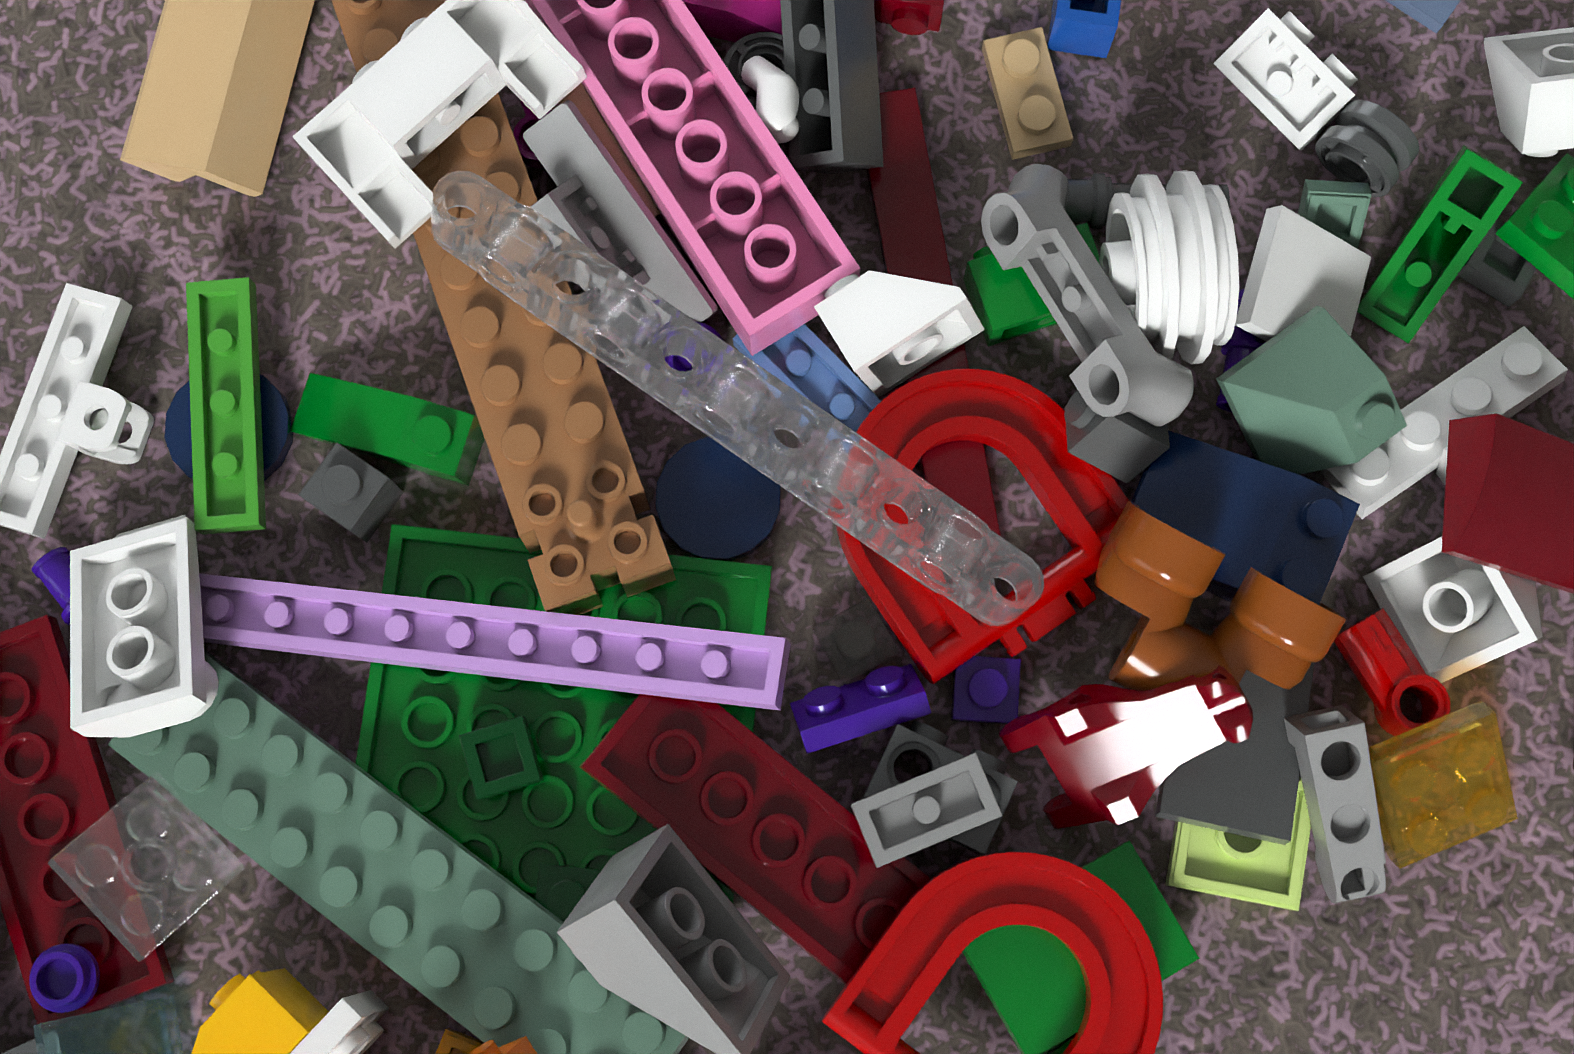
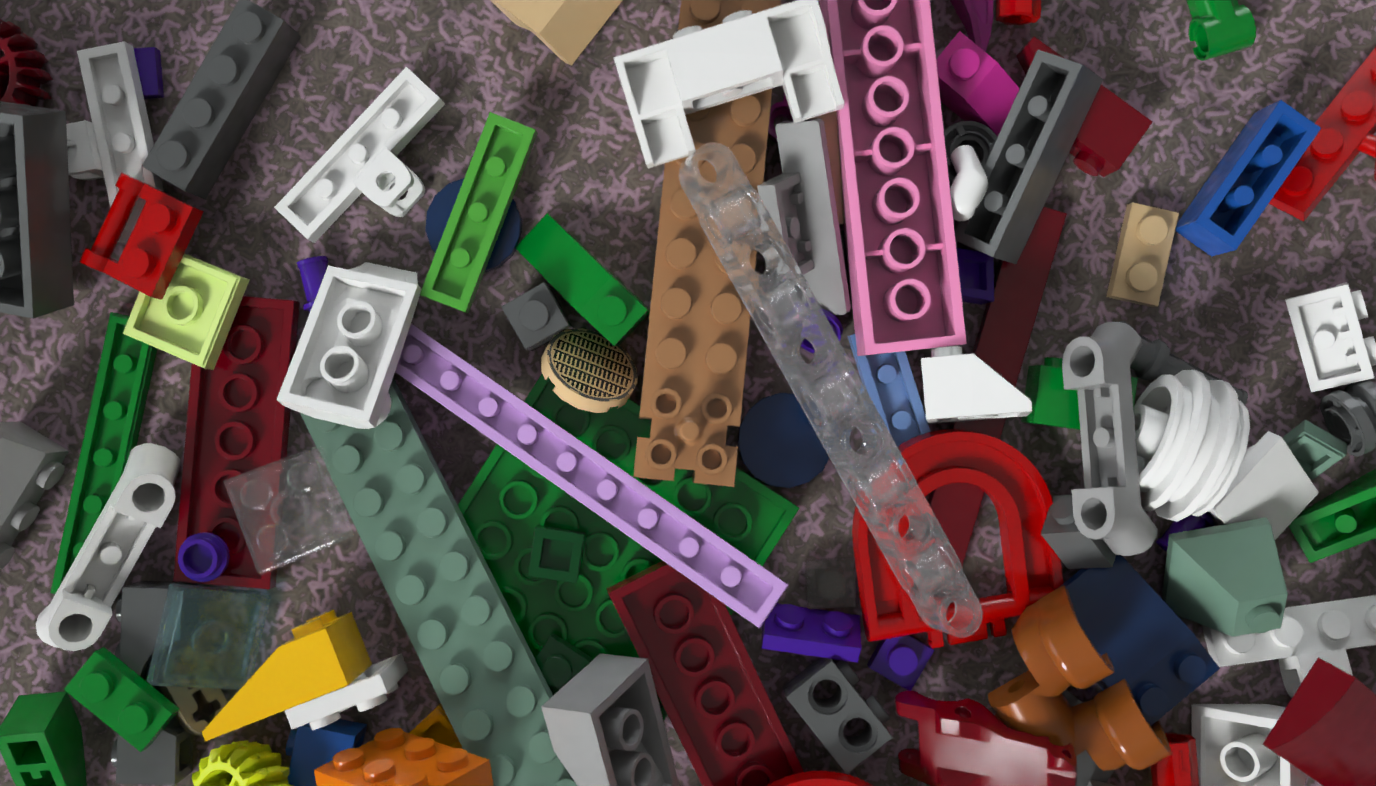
camera: 25 degrees right, 10 degrees up
light grey plate [851,753,1003,868] -> none
none -> tile [541,328,637,413]
none -> dark purple plate [956,248,994,305]

